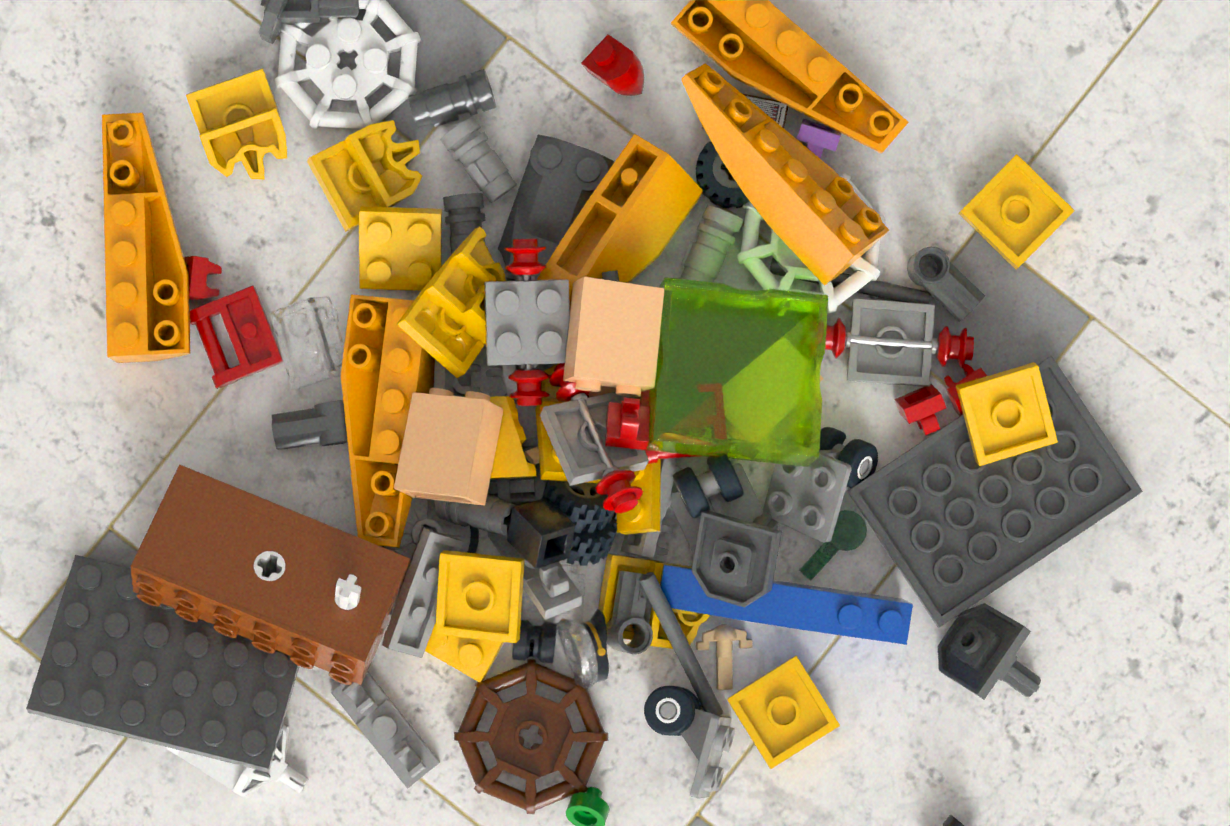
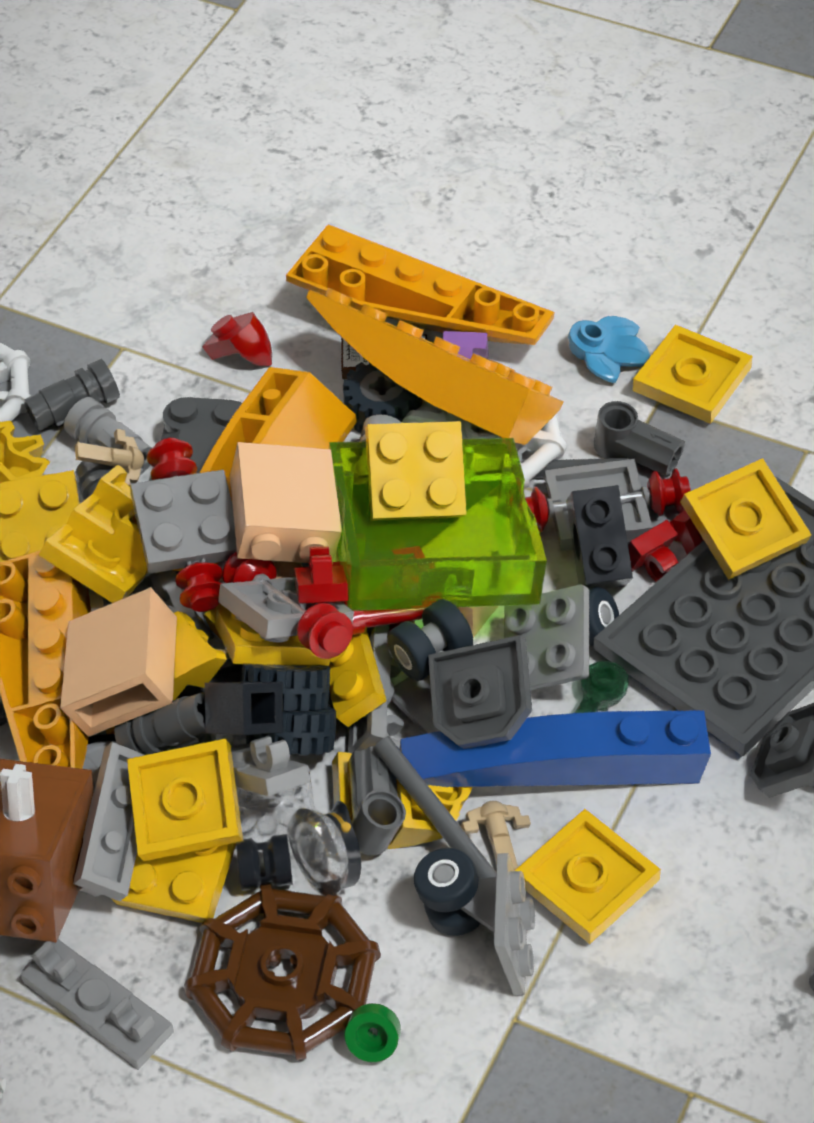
camera: 10 degrees left, 35 degrees down
none -> tan piece [74,429,144,486]
none -> yellow plate [365,421,466,521]
none -> black brick [566,485,633,589]
none -> dark azure plate [568,316,651,383]

